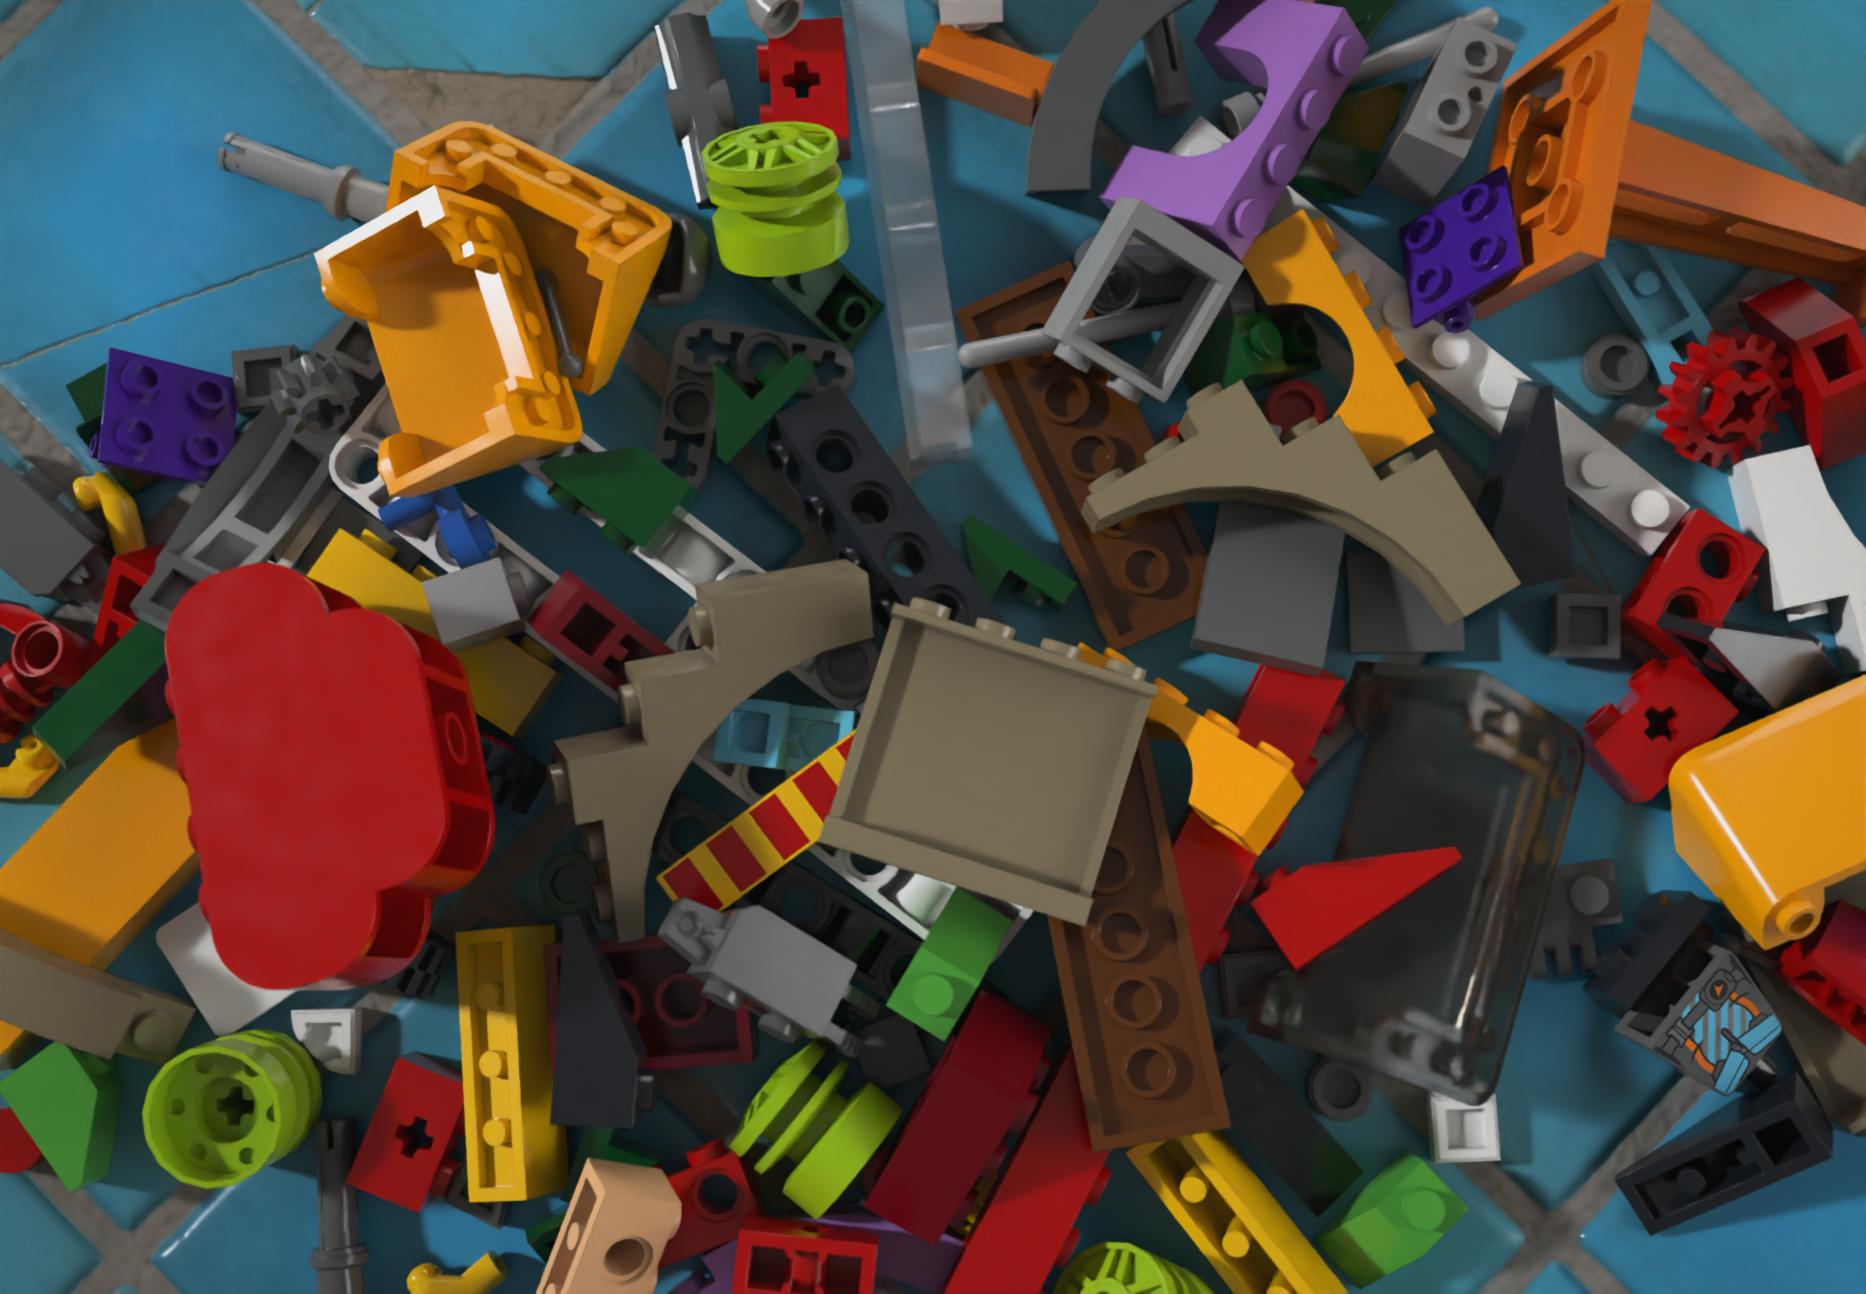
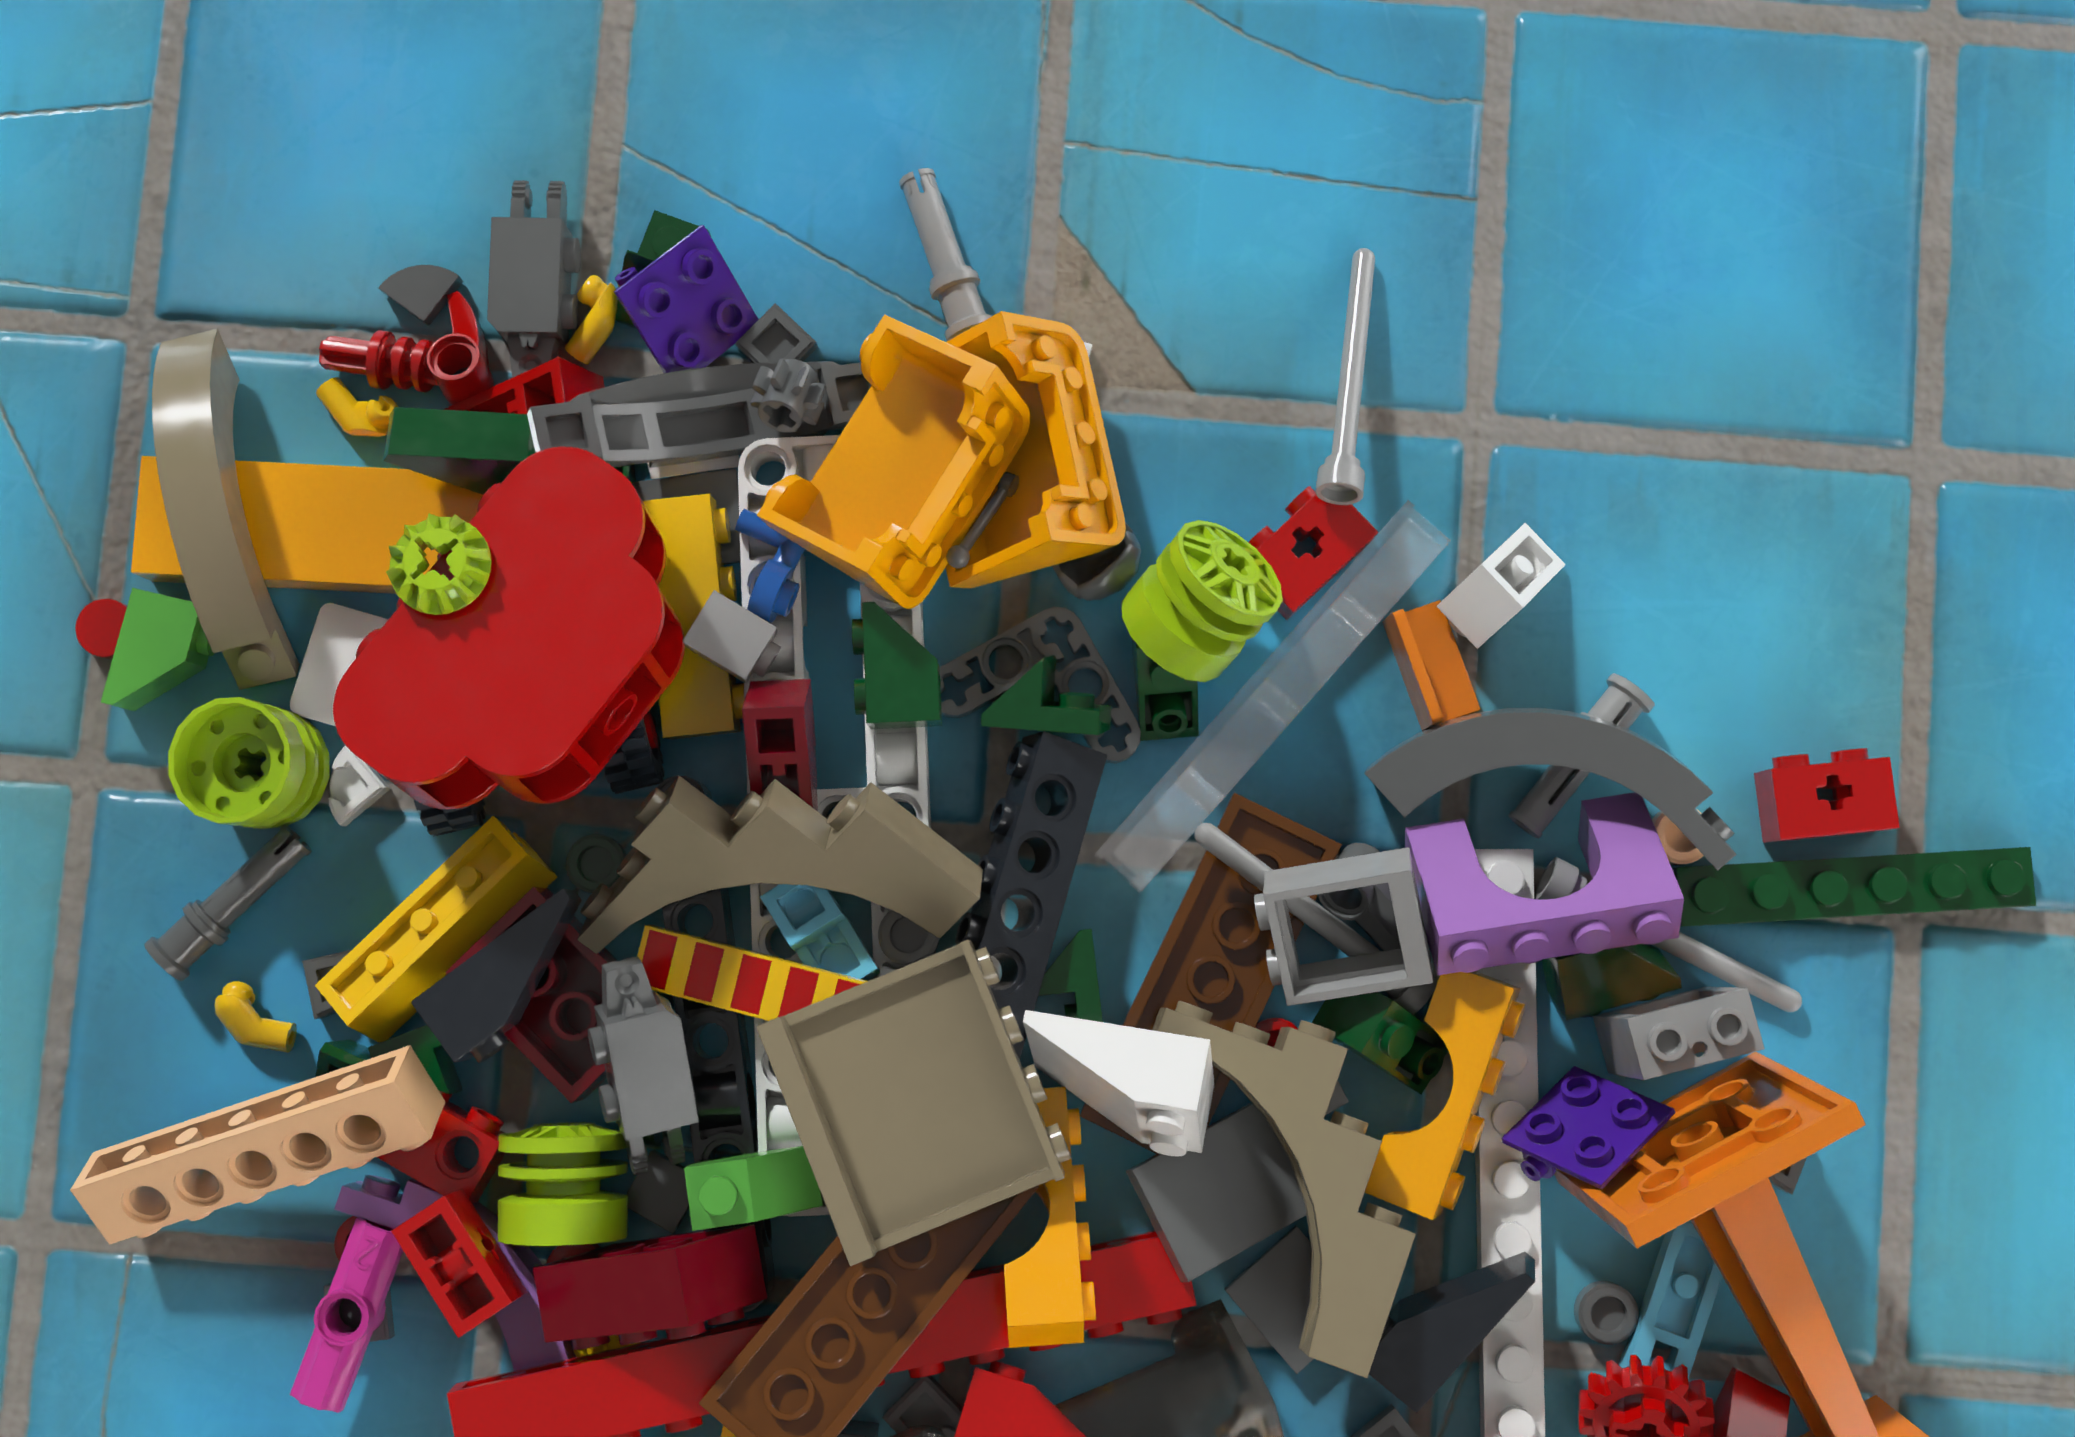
camera: 50 degrees right, 0 degrees up
red brick [345,1051,466,1213] -> none
dark grey piece [655,12,738,211] -> none
red tile [1261,379,1327,444] -> none
none -> lime gear [386,513,491,615]
none -> white slope [1023,1010,1214,1156]

